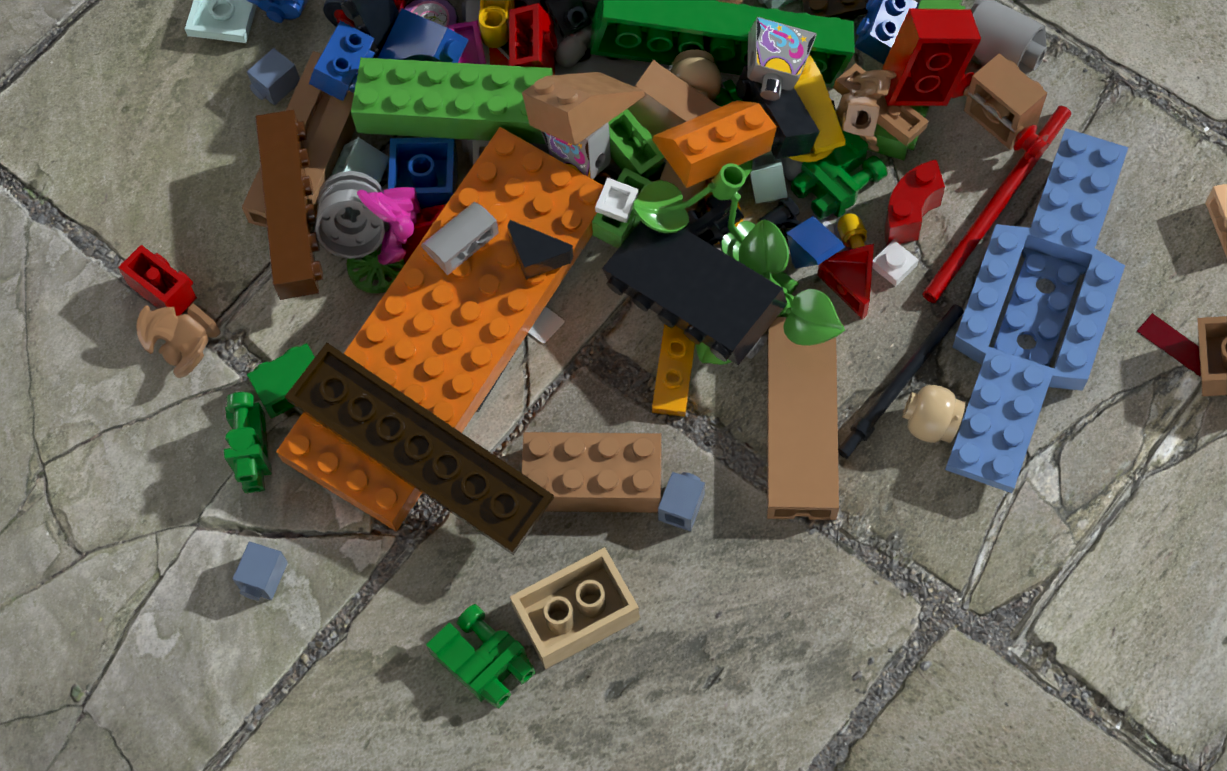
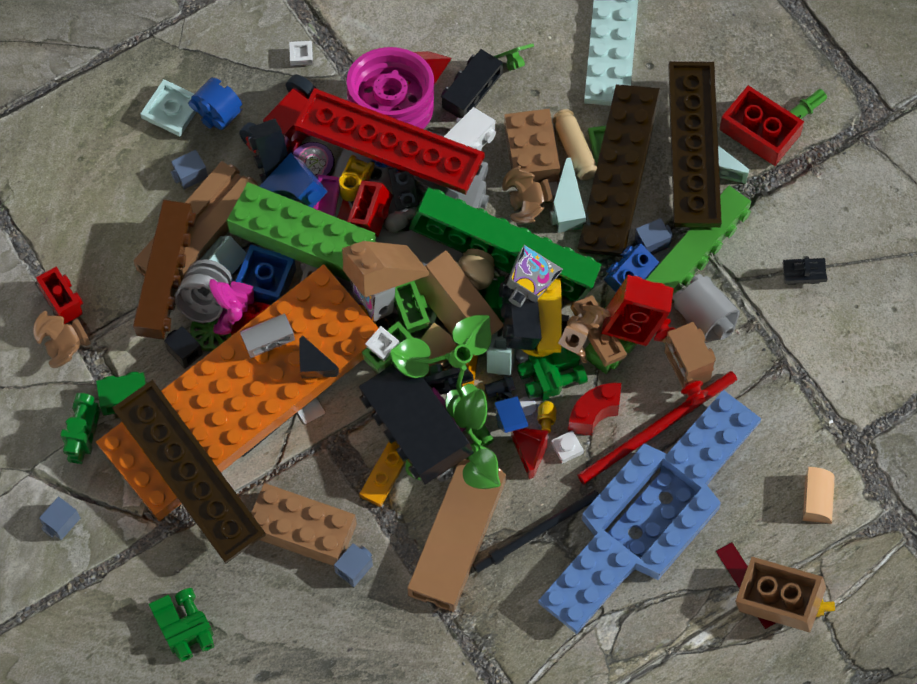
camera: 15 degrees right, 0 degrees up
blue brick [309,21,375,101] -> none
tan brick [510,547,640,669] -> none
orange slope [652,100,777,188] -> none
tan piece [902,385,965,443] -> none
none -> black brick [164,326,203,369]

